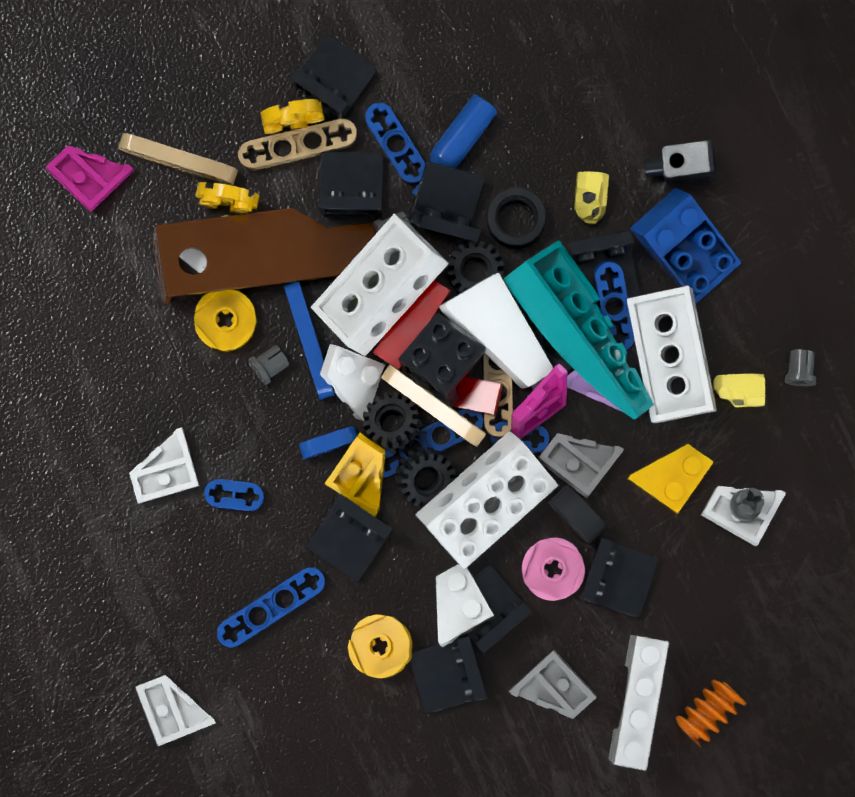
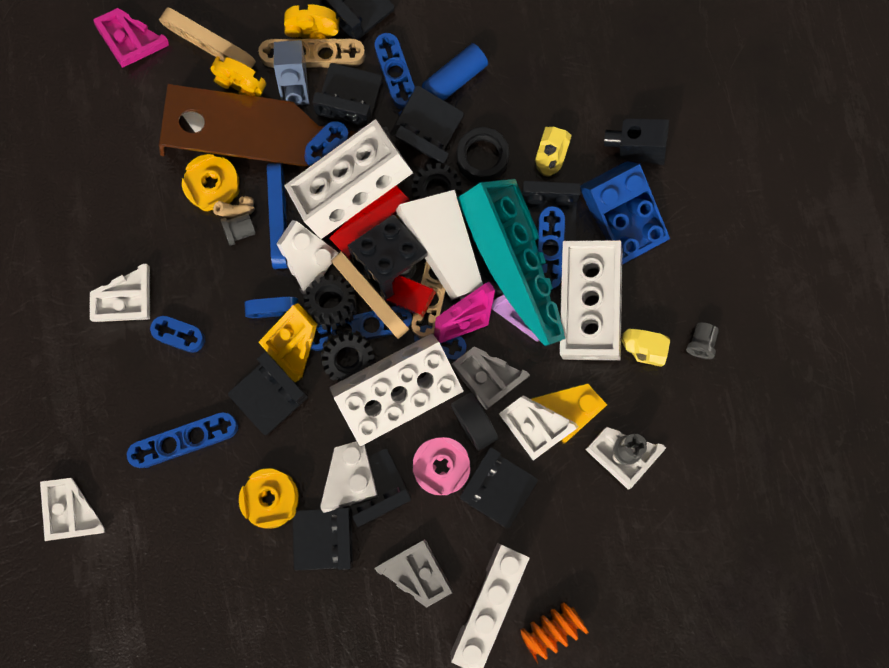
camera: 15 degrees right, 5 degrees down
none -> tan arm [213,196,255,219]
none -> sand blue slope [273,40,309,105]
none -> blue beam [304,121,348,166]
none -> white wing [499,395,579,460]

